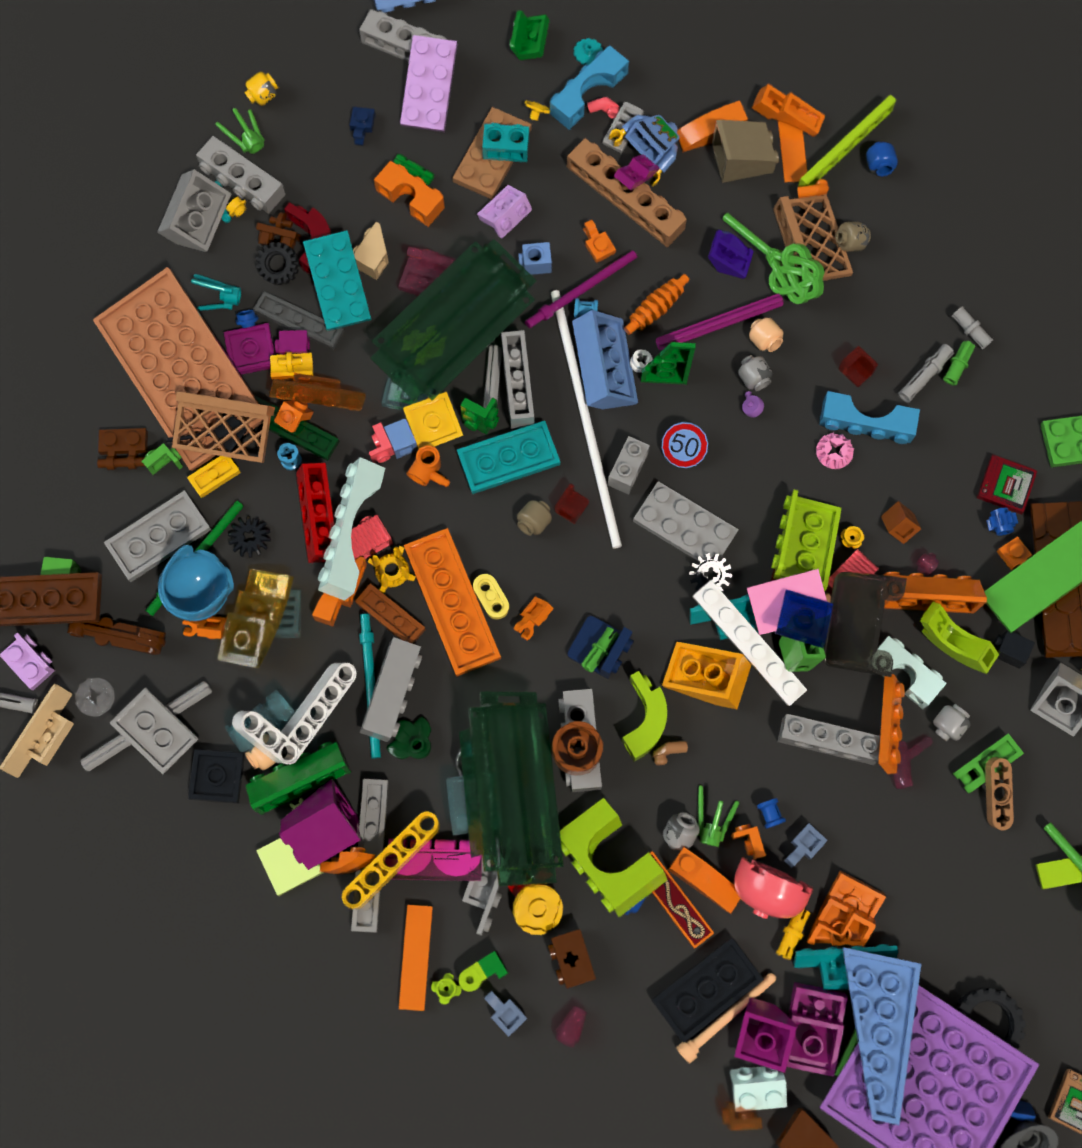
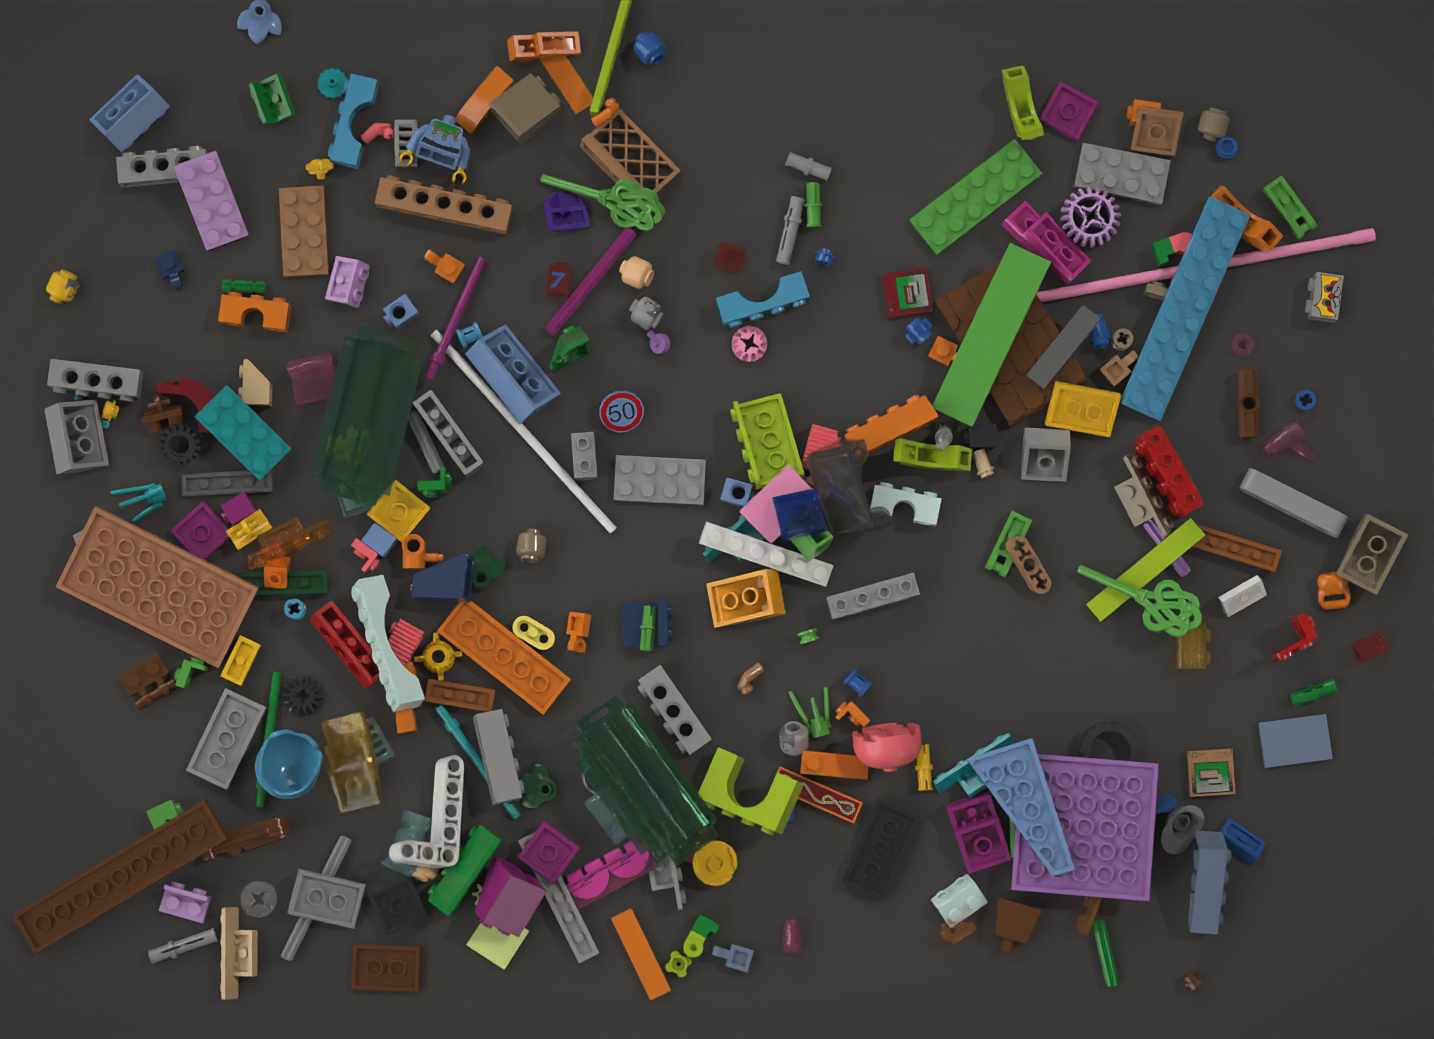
camera: 30 degrees left, 10 degrees up
black piece [167,413,247,452] -> none
medium nougat fence [172,391,275,463] -> none
orange plate [182,616,228,639] -> none
bright green plant [216,108,265,154] -> none
blue plate [235,310,258,328] -> none
orange slope [320,847,375,874] -> none
yellow beam [342,812,440,910] -> none
teal plate [457,420,561,494] -> none
teal brick [482,123,529,162] -> none
reddish brown brick [548,929,596,989] -> none
dark orange brick [552,721,603,776] -> none
clear red panel [555,483,589,524] -> none
magenta slope [614,154,660,190] -> none
lime arch [621,671,667,762] -> none
orange piece [624,274,690,335] -> none
white bush [630,349,653,373] -> none
light nougat piece [676,973,776,1064] -> none
gear [689,553,732,592] -> none
magenta slope [734,997,797,1073] -> none
sand blue plate [784,823,828,868] -> none
orange slope [807,870,886,947] -> none
dark tan head [835,222,871,252] -> none
yellow plate [841,526,864,549] -> none
orange plate [879,674,905,774] -> none
dark orange panel [881,501,921,544] -> none
clear pink piece [893,737,933,789] -> none
clear pink plate [917,553,939,575] -> none
light grey head [933,704,971,741] -> none
none -> reddish brown tile [351,944,422,992]
none -> dark blue slope [410,554,474,603]
none -> dark green plate [472,545,506,590]
none -> magenta tile [517,821,581,885]
none -> clear red brick [546,262,572,297]
none -> medium blue brick [720,478,756,507]
none -> bright green bush [797,628,820,645]
none -> blue plate [815,248,836,267]
none -> light grey axle [935,423,953,450]
none -> tan pin [972,449,994,479]

